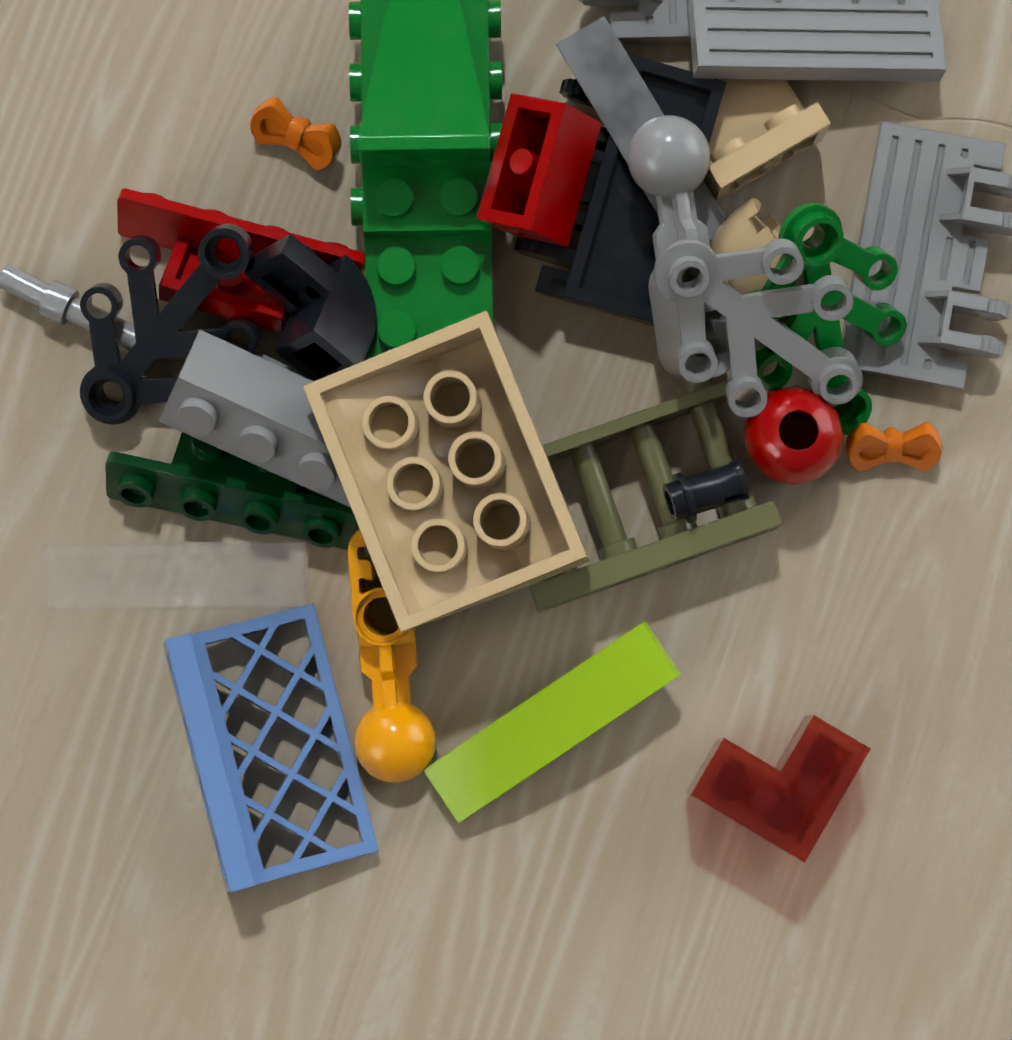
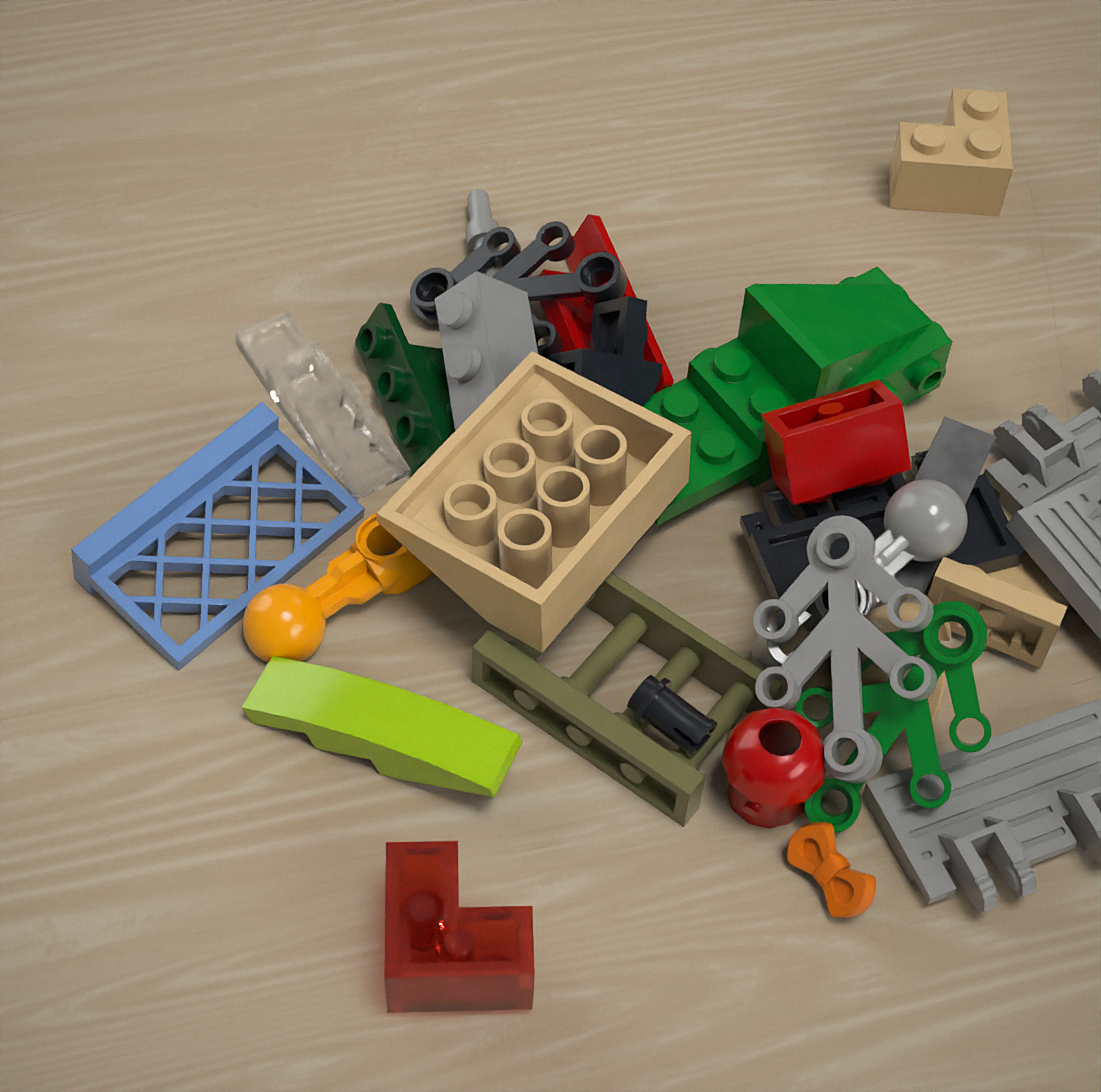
camera: 55 degrees right, 30 degrees down
orange piece [250,96,342,170] -> none

